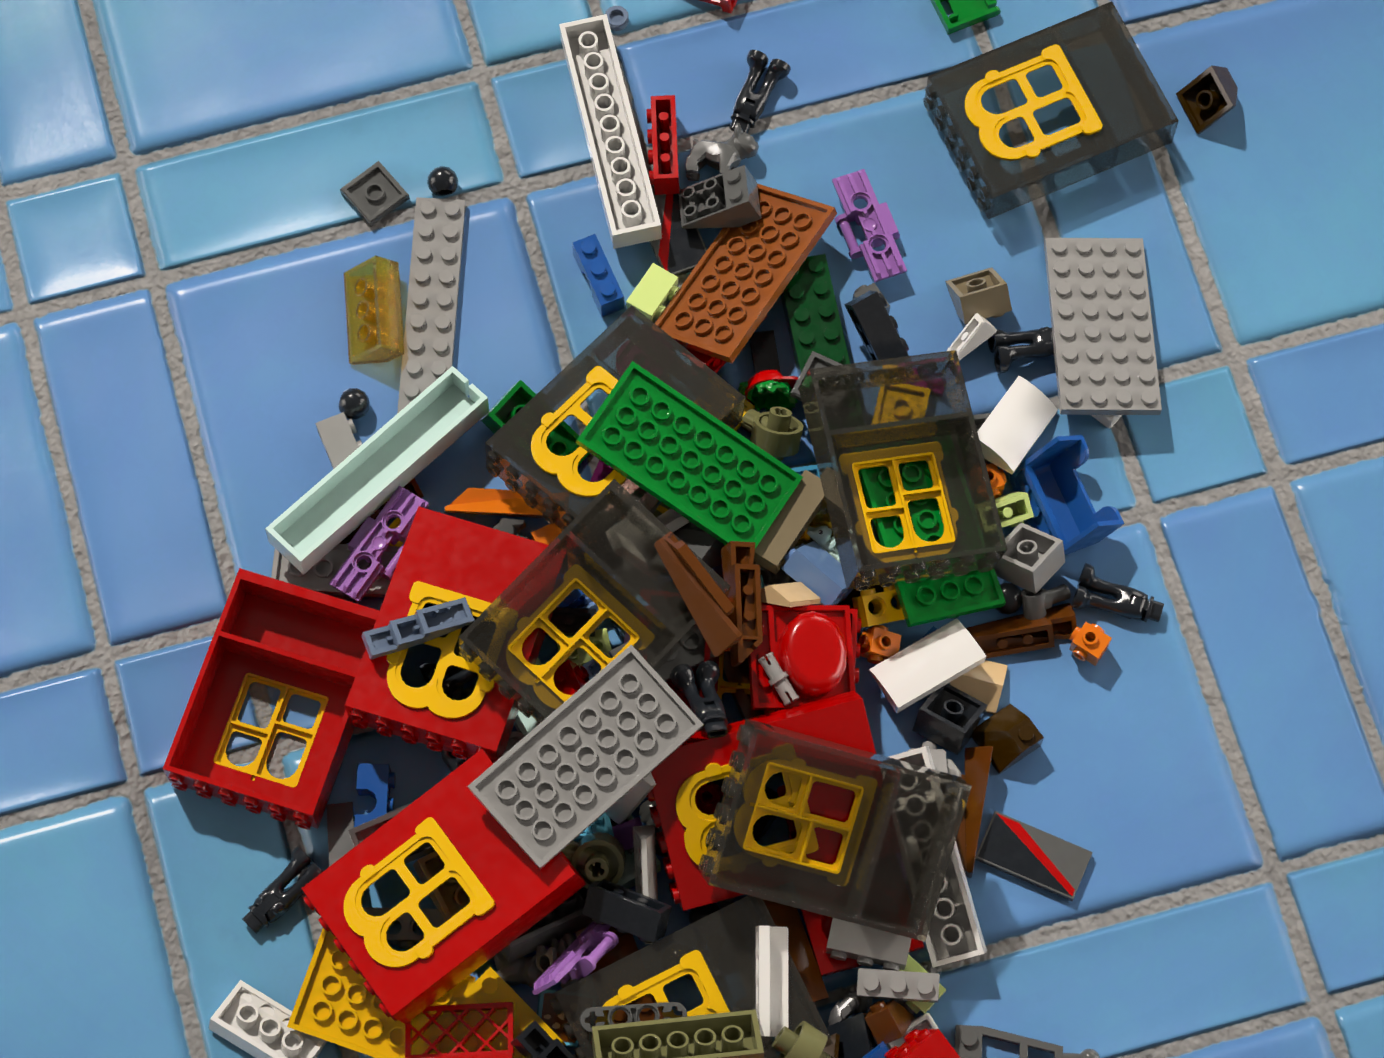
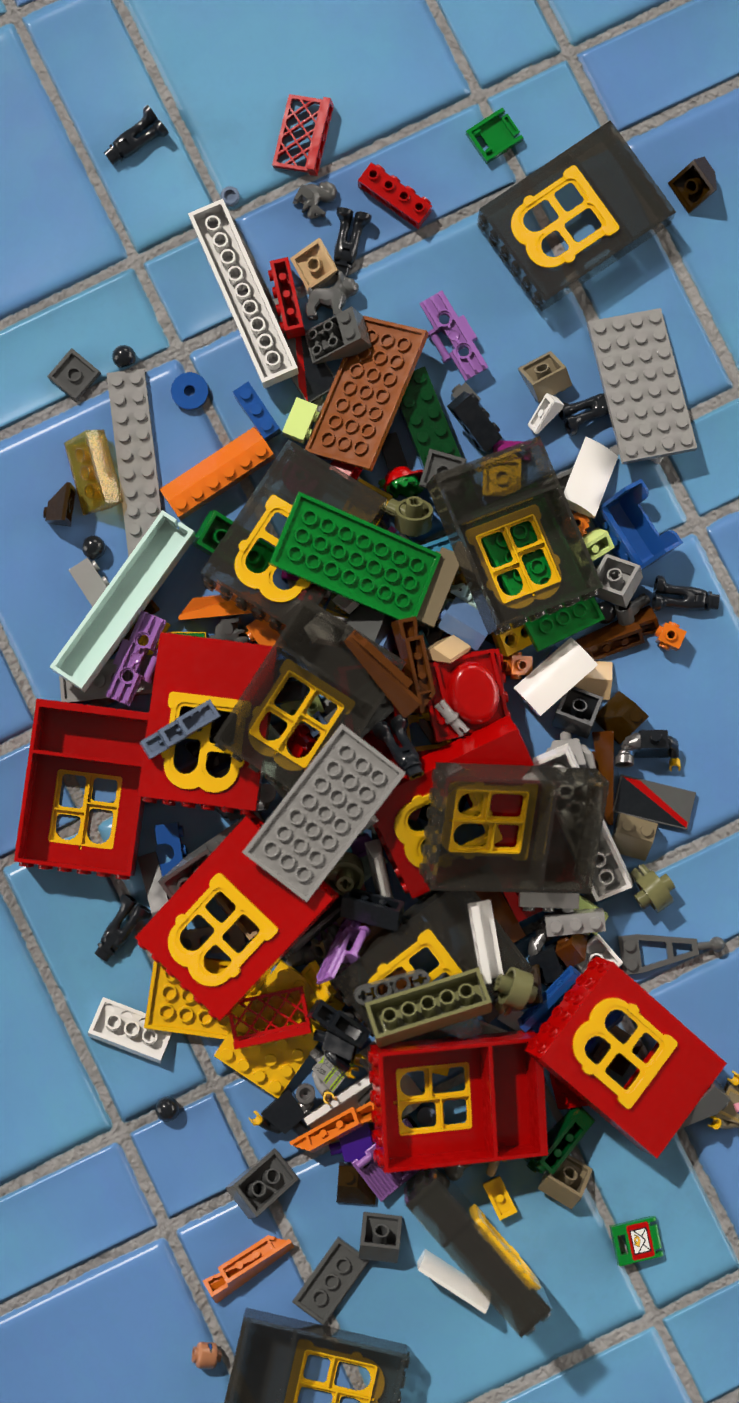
camera: 10 degrees left, 15 degrees up
none -> dark brown slope [43,482,76,527]
none -> orange slope [159,427,275,521]
none -> blue tile [171,372,209,411]
none -> tan slope [290,238,338,291]
none -> dark grey animal [293,181,337,219]
none -> yellow plate [301,961,337,1003]
none -> red brick [358,162,432,229]
none -> dark tan slope [612,813,658,861]
none -> black torso [614,730,681,772]
none -> olive piece [631,864,676,913]

